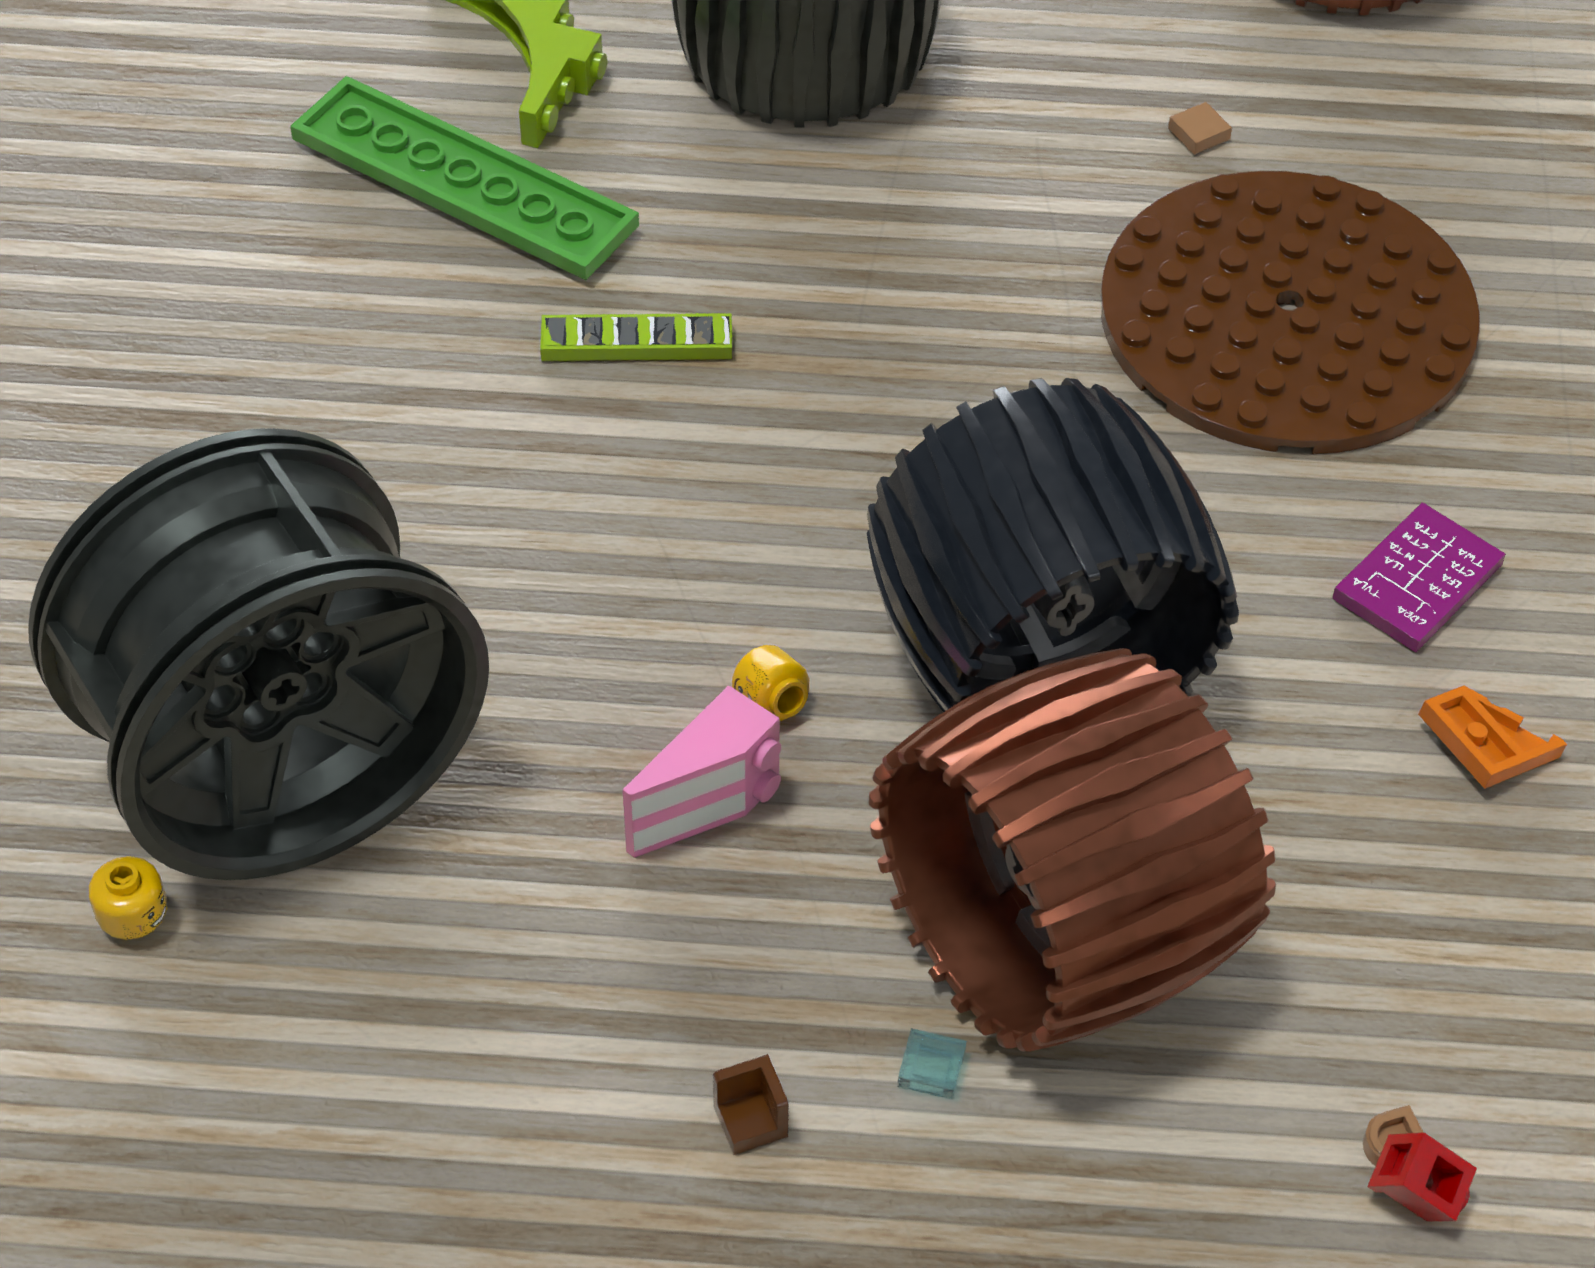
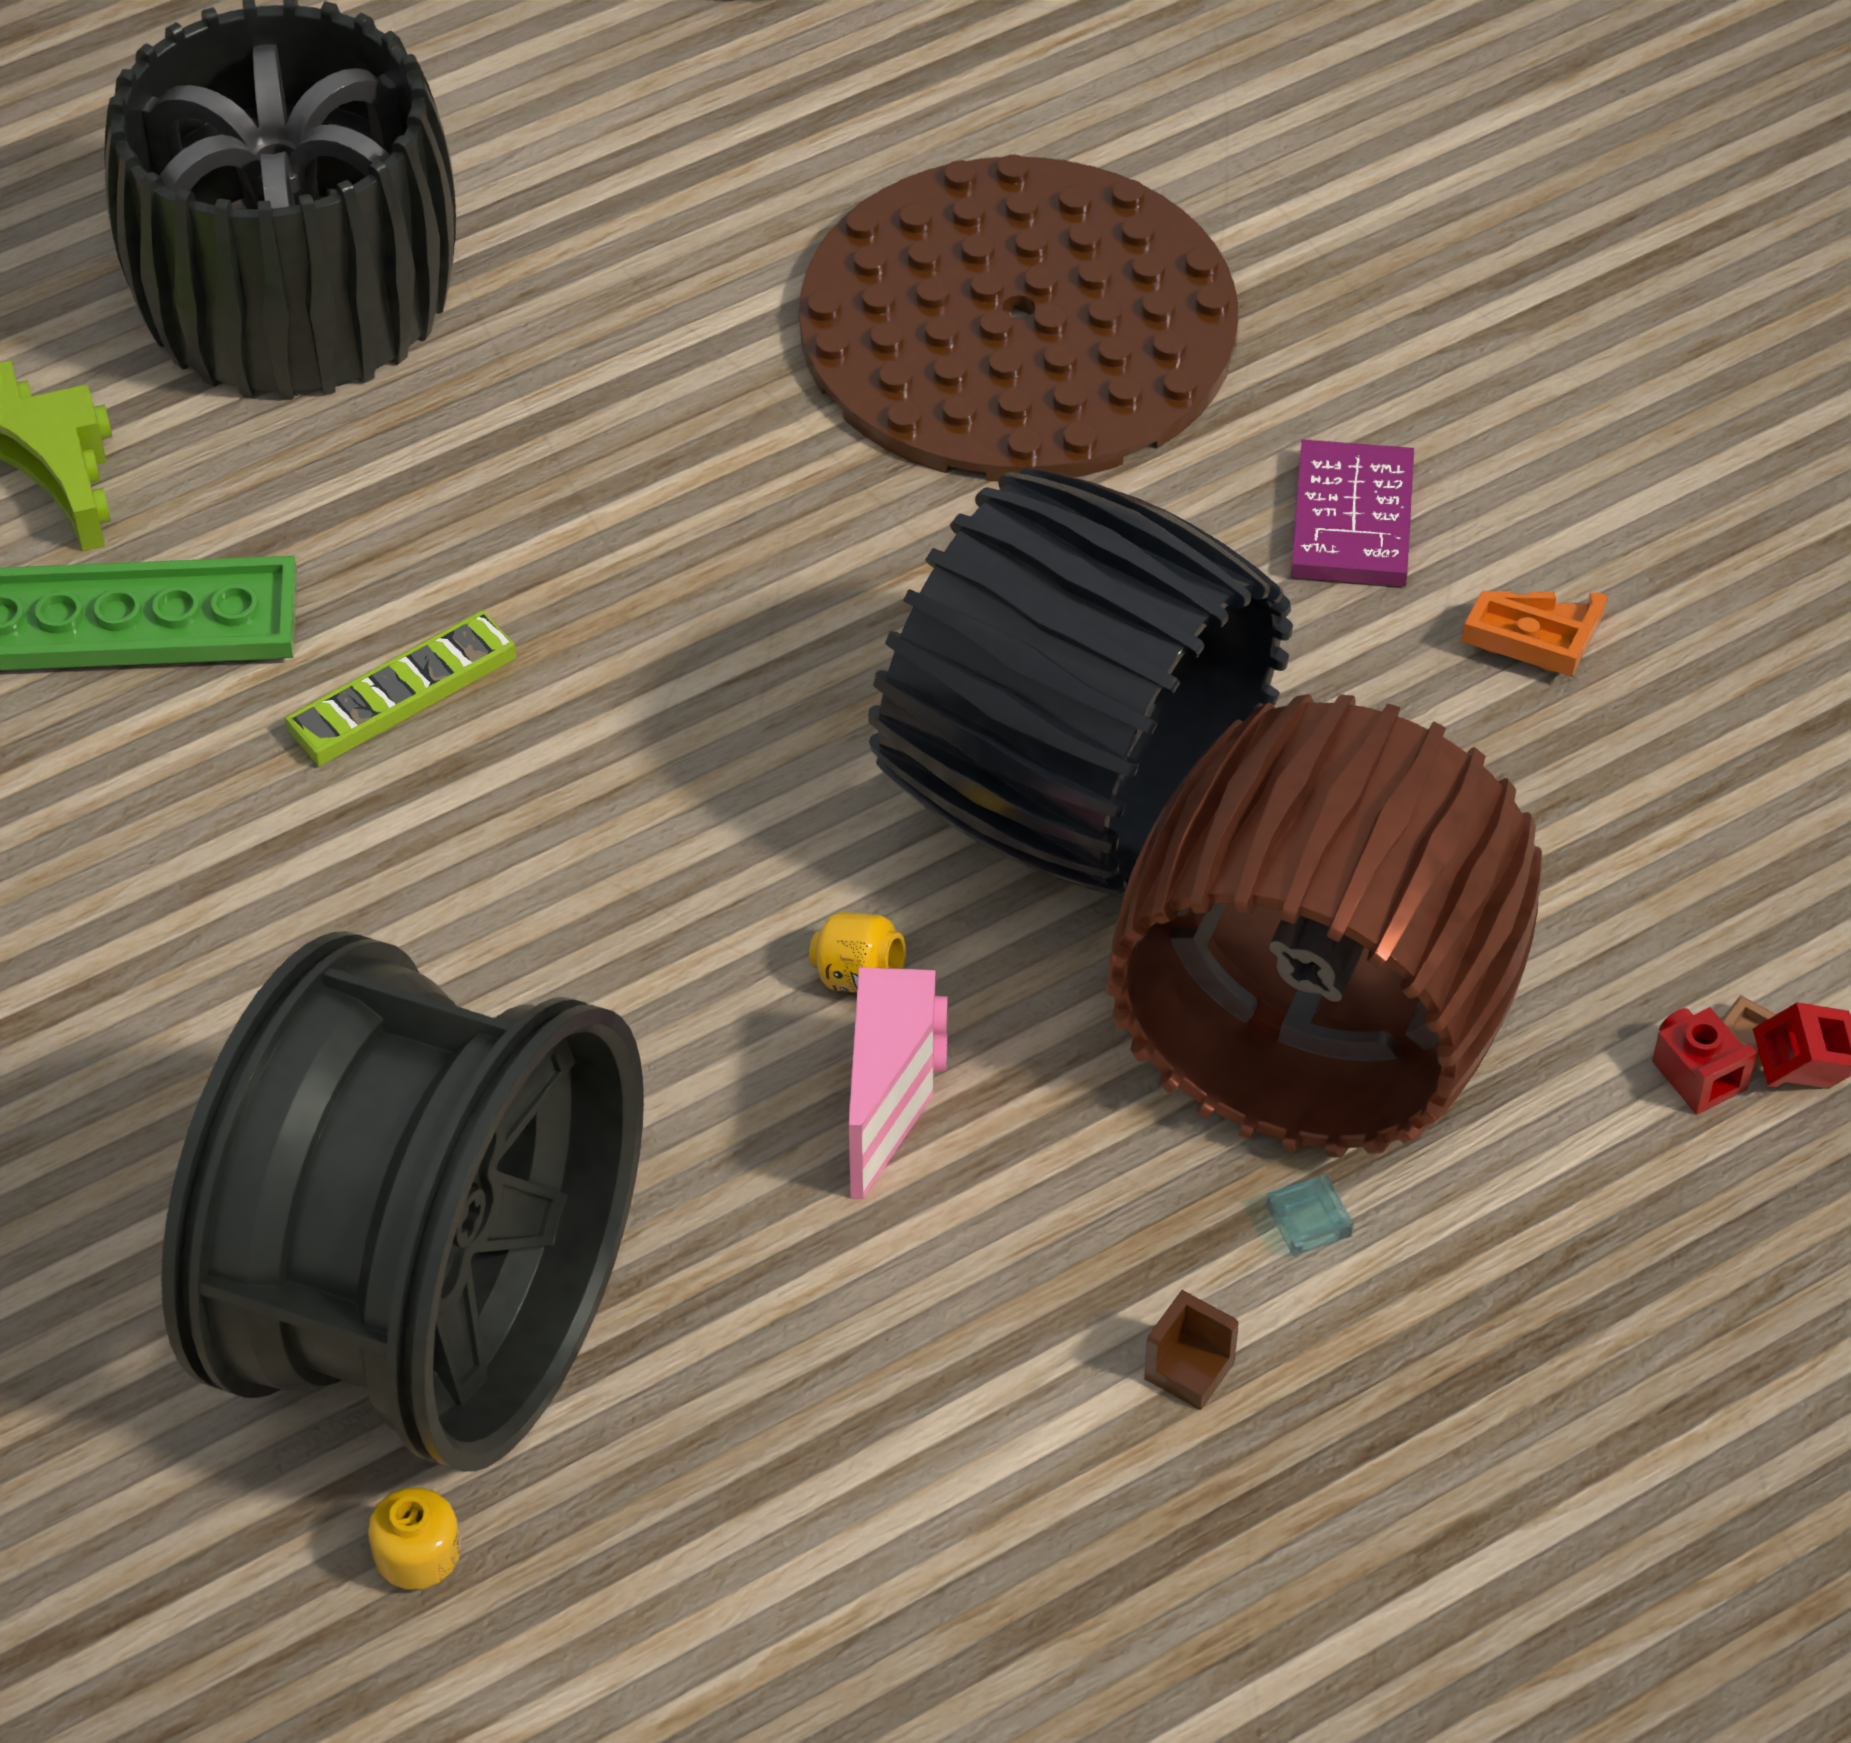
camera: 35 degrees left, 0 degrees up
medium nougat tile [1168,102,1232,154] -> none
none -> red brick [1652,1007,1757,1115]

